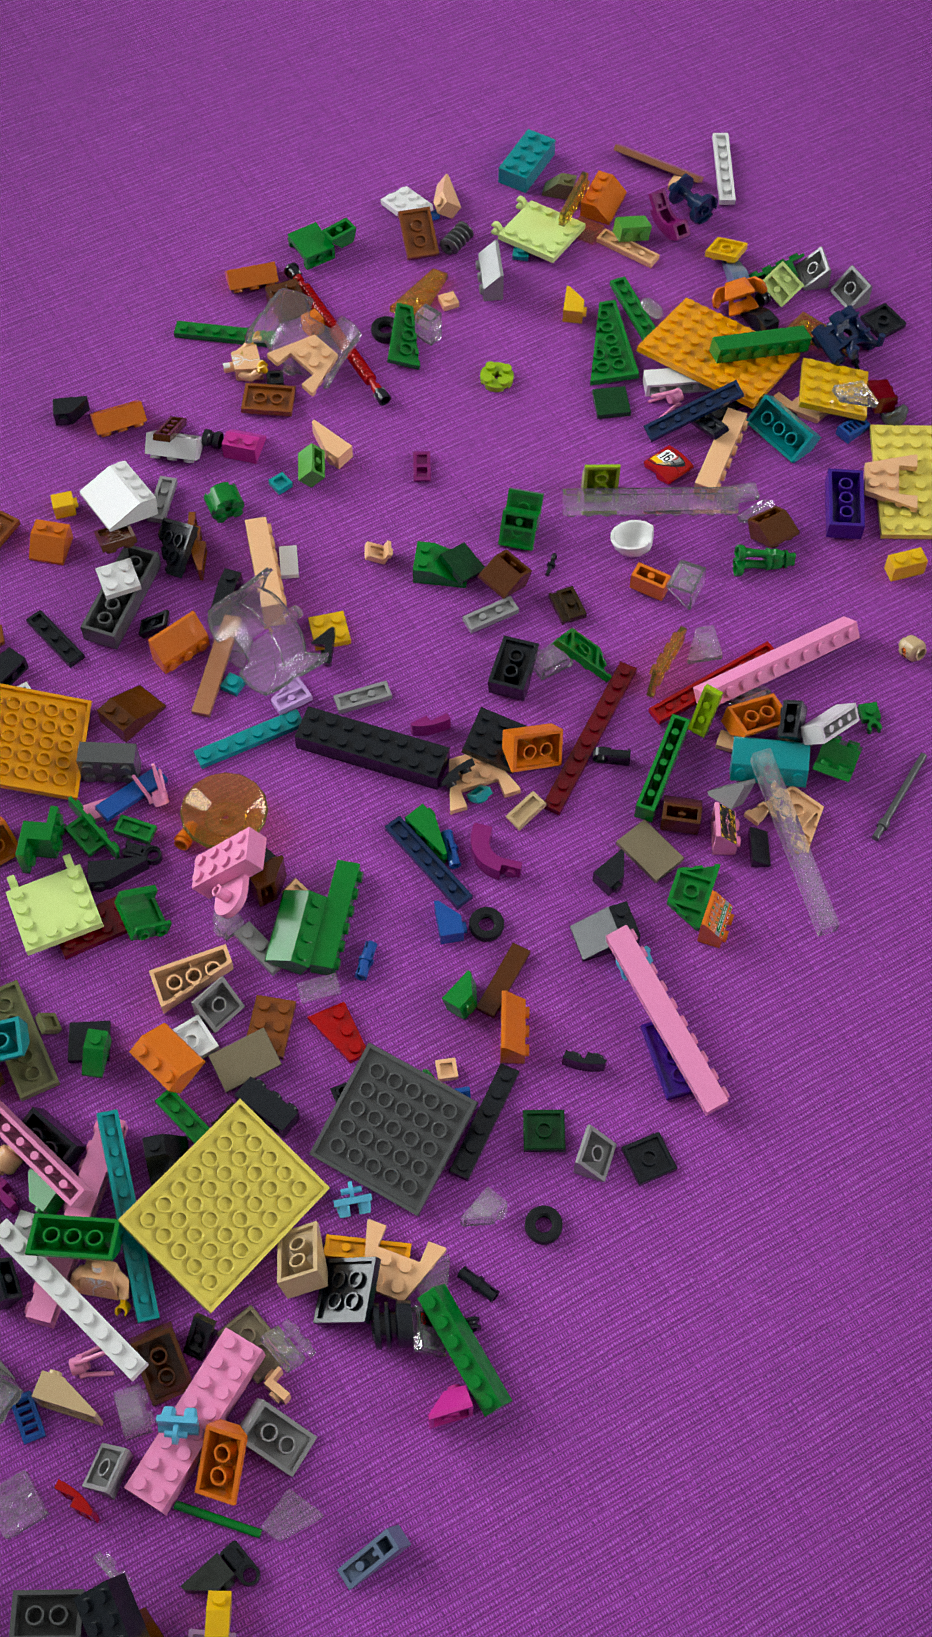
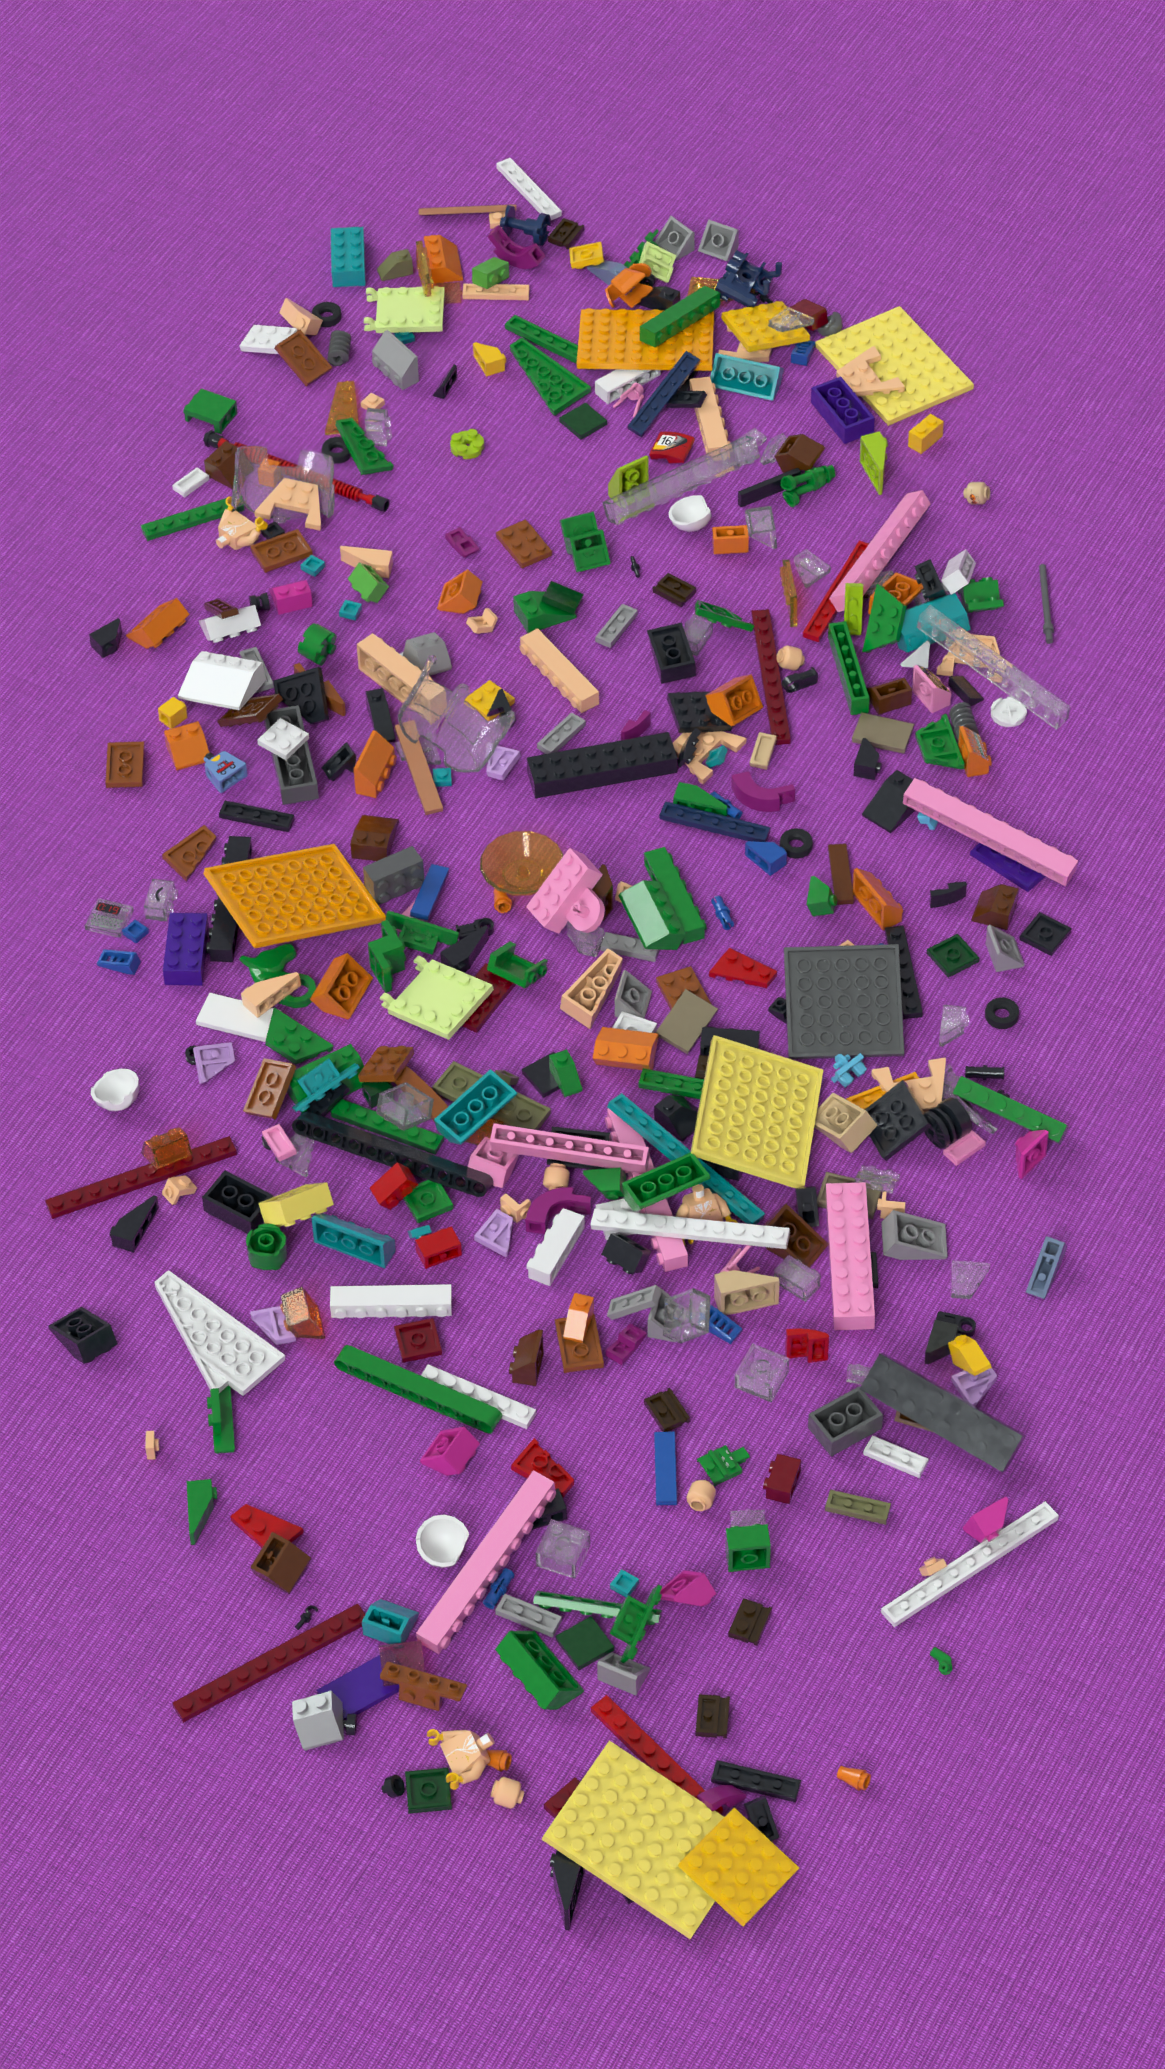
camera: 30 degrees left, 10 degrees down
light grey slope [82,1443,134,1500] -> none
green plate [113,814,157,844] -> none
bright pink plant [132,763,170,807] -> none
medium azure hips [156,1406,200,1445] -> none
green bar [174,1500,263,1539] -> none
teal plate [194,709,302,769] -> none
orange slope [195,1419,248,1506] -> none
orange slope [225,261,279,293] -> none
clear brick [297,973,342,1004] -> none
green slope [321,218,356,248] -> none
reddish brown slope [478,549,532,599] -> none
clear gear [641,297,664,319] -> none
green plate [857,702,882,734] -> none
black tile [860,303,906,338] -> none
none -> white tile [172,468,210,497]
none -> medium blue torso [204,751,247,793]
none -> teal plate [300,555,325,577]
none -> black tyre [312,302,341,327]
none -> light grey slope [403,632,452,676]
none -> black slope [433,364,457,399]
none -> orange slope [437,569,483,614]
none -> dark orange plate [496,519,552,569]
none -> light nougat brick [519,628,599,713]
none -> dark brown plate [548,218,584,250]
none -> black tile [738,468,801,507]
none -> light nougat head [777,645,805,671]
none -> lime slope [859,431,888,495]
none -> green wing [862,584,907,653]
none -> bright pink tile [943,1130,986,1166]
none -> dark grey piece [949,702,979,740]
none -> reddish brown slope [971,884,1019,930]
none -> white tile [991,697,1027,727]

